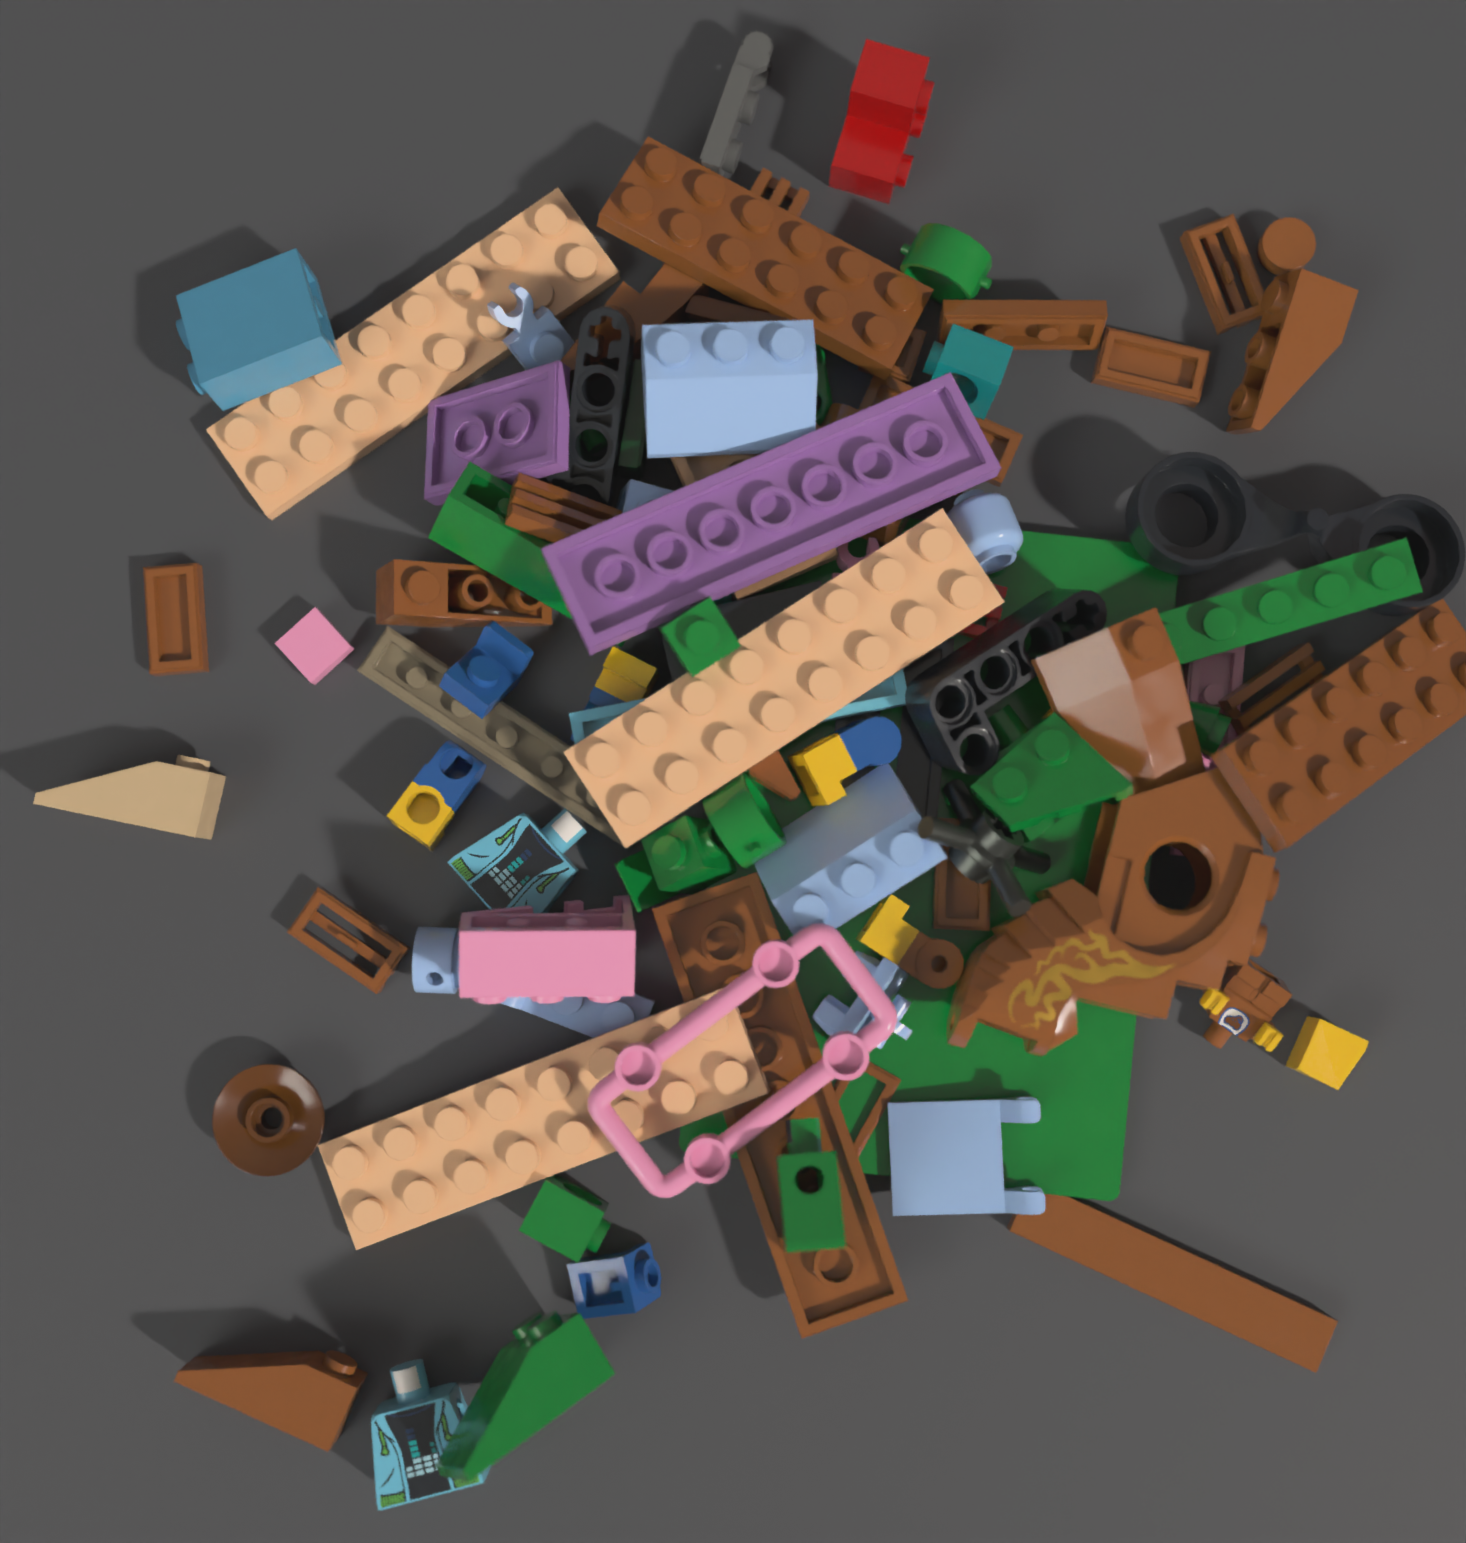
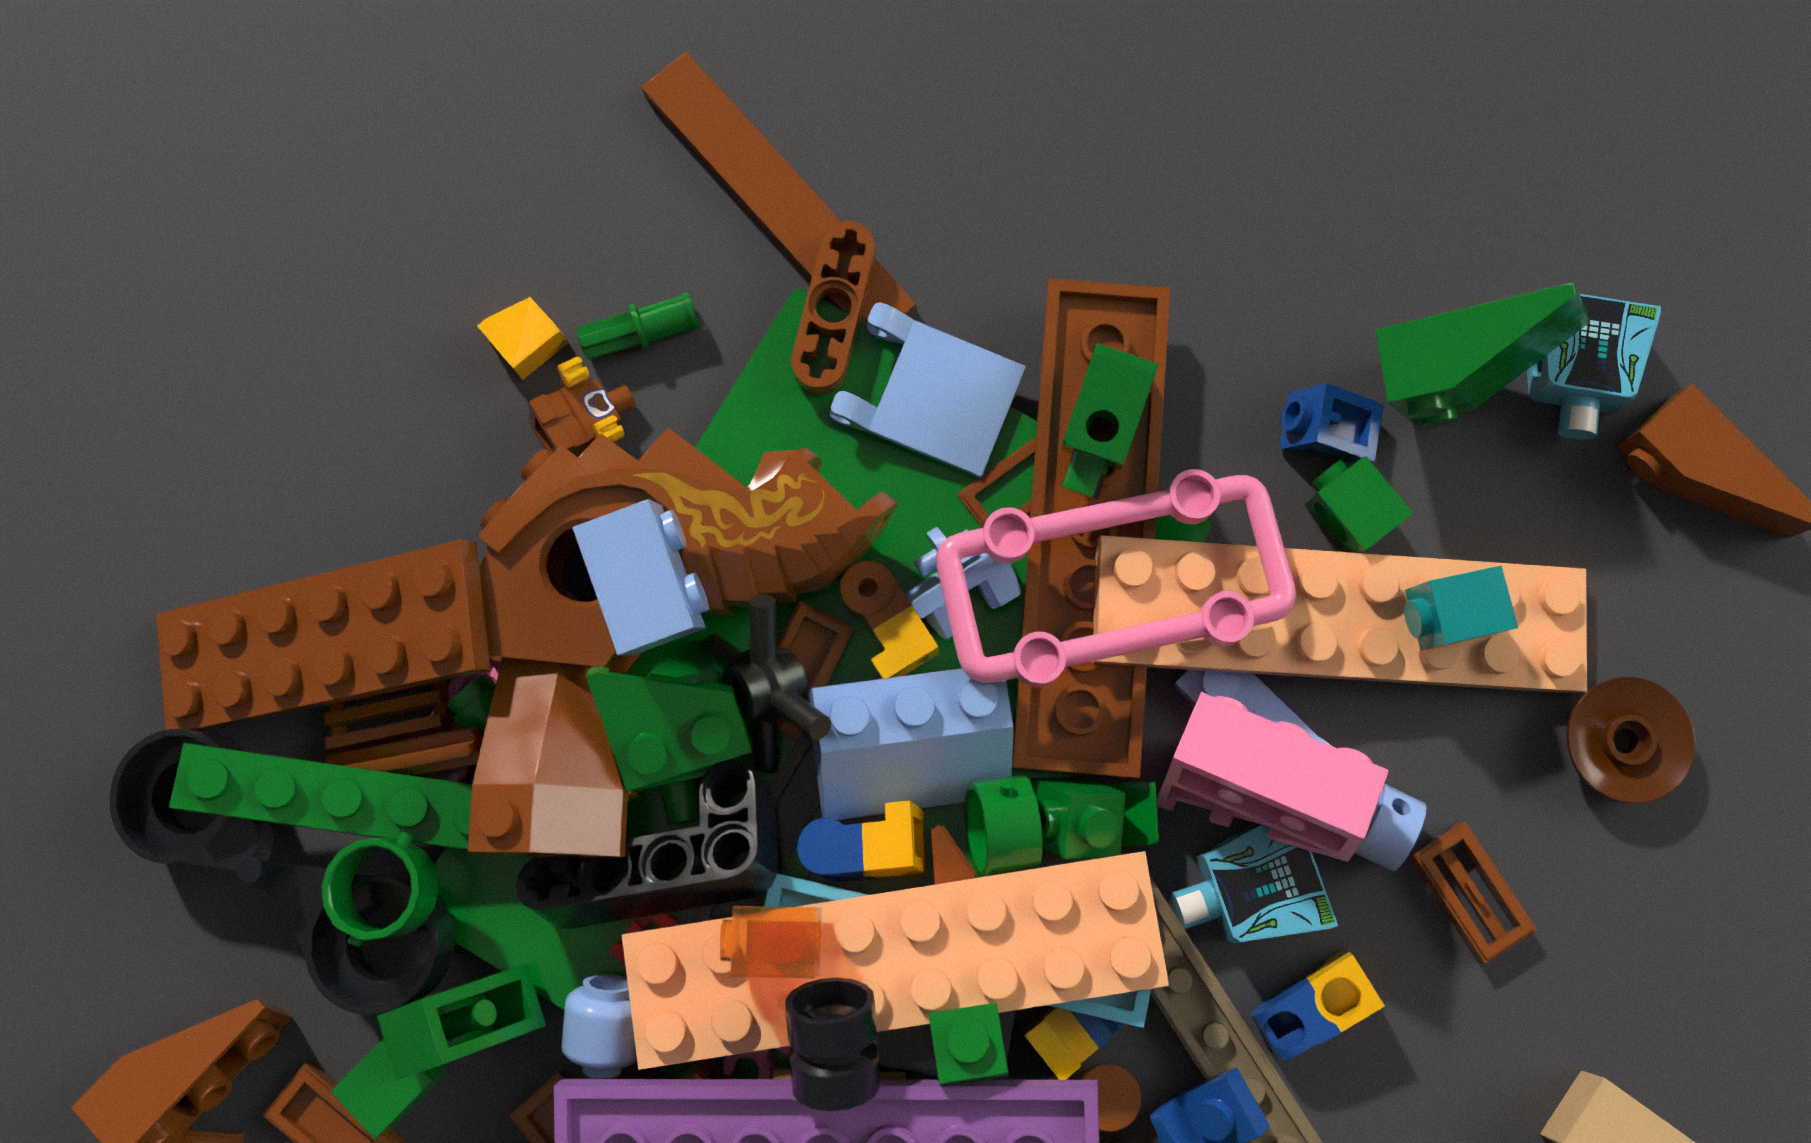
camera: 155 degrees left, 5 degrees down
none -> green piece [321,831,439,947]
none -> dark orange axle [325,726,484,776]
none -> green brick [331,1039,449,1139]
none -> green brick [377,964,546,1080]
none -> light blue brick [572,499,709,656]
none -> green axle [577,292,700,360]
none -> clear orange brick [720,906,822,979]
none -> black wheel [785,977,881,1111]
none -> dark orange beam [791,221,876,395]
none -> dark orange tile [1079,1063,1141,1131]
none -> teal brick [1404,565,1518,651]

